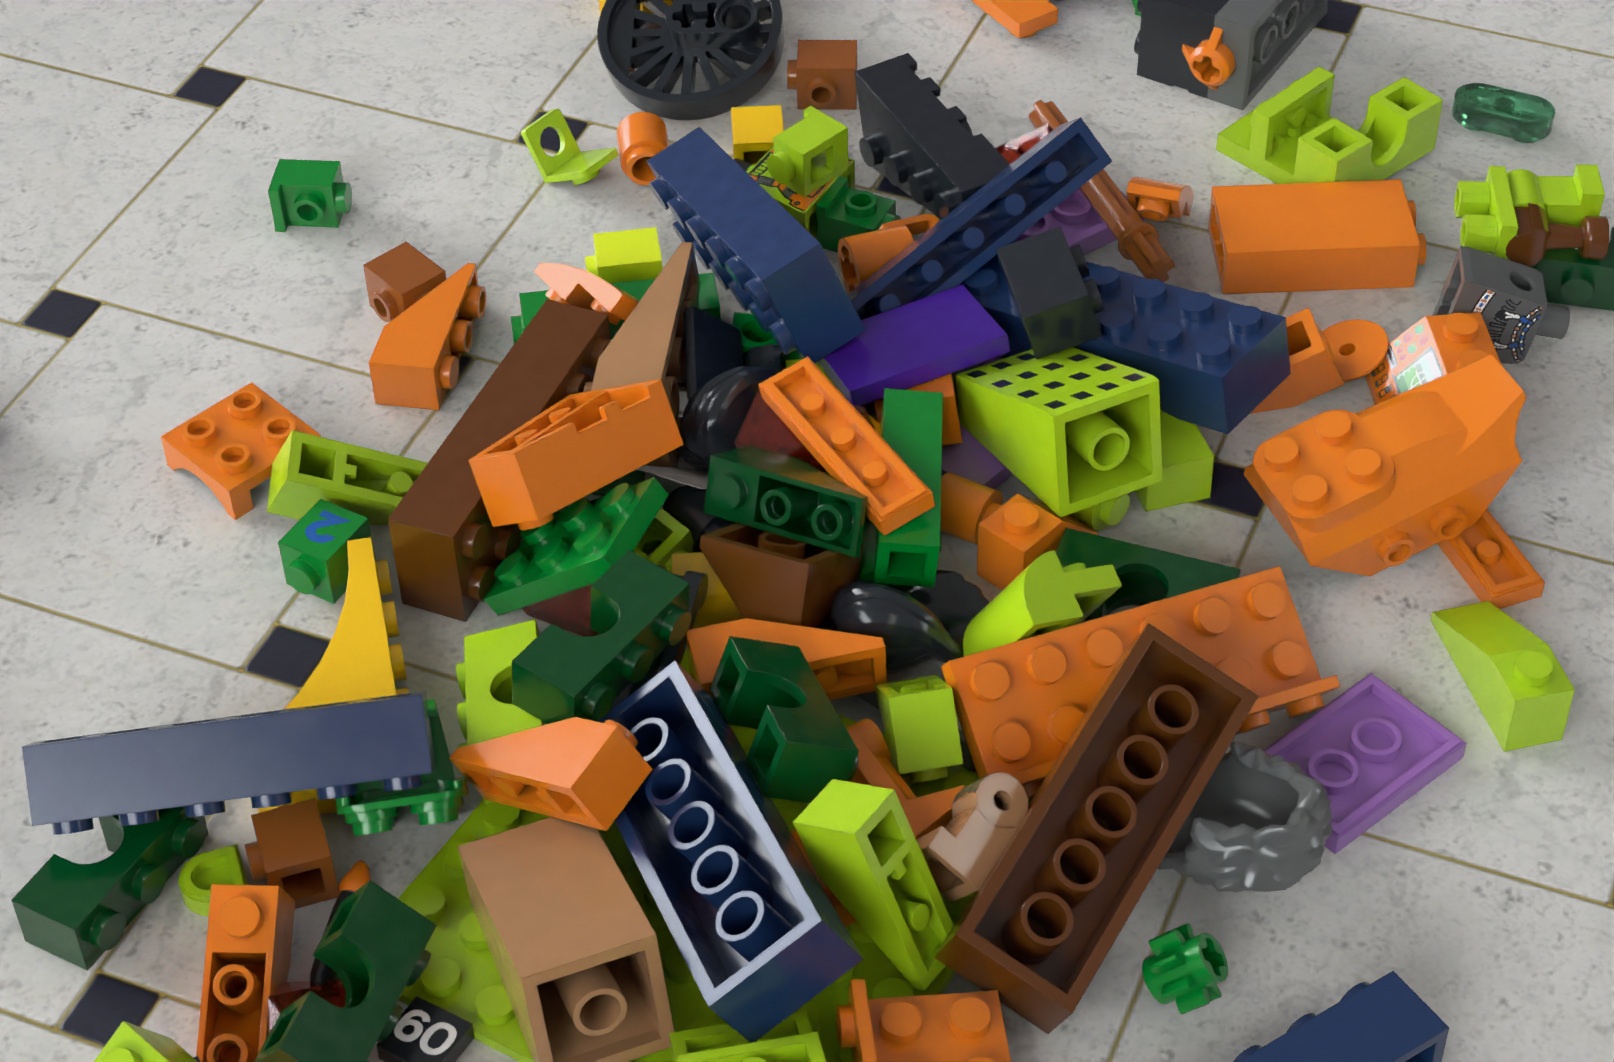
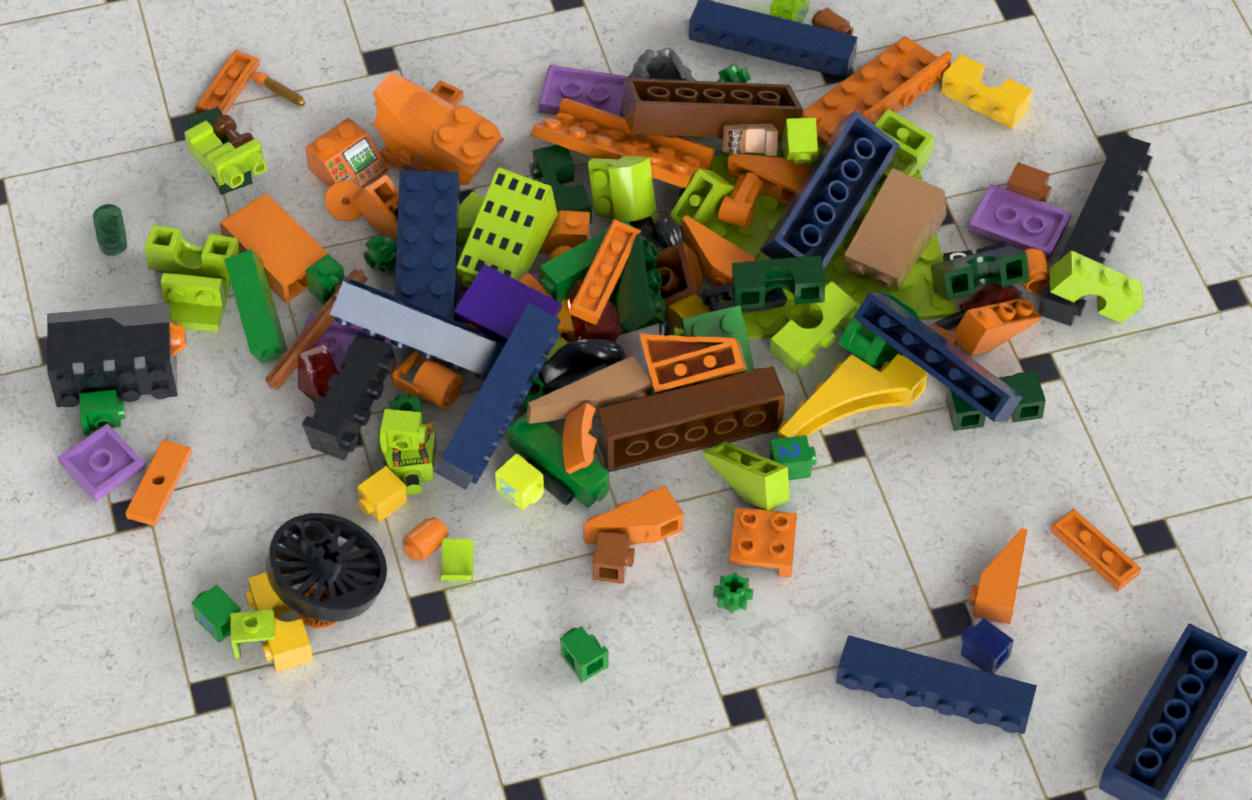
camera: 130 degrees left, 10 degrees up
orange slope [449,717,652,831] -> none
dark green arch [709,636,859,803] -> none
dark orange brick [787,40,857,110] -> none
black brick [996,226,1105,360] -> none
orange slope [1126,177,1194,221] -> none
lime slope [1430,601,1575,752] -> none
dark grey torso [1432,246,1570,364] -> none
none -> green brick [224,249,288,362]
none -> green brick [305,254,344,305]
none -> green gear [713,572,753,614]

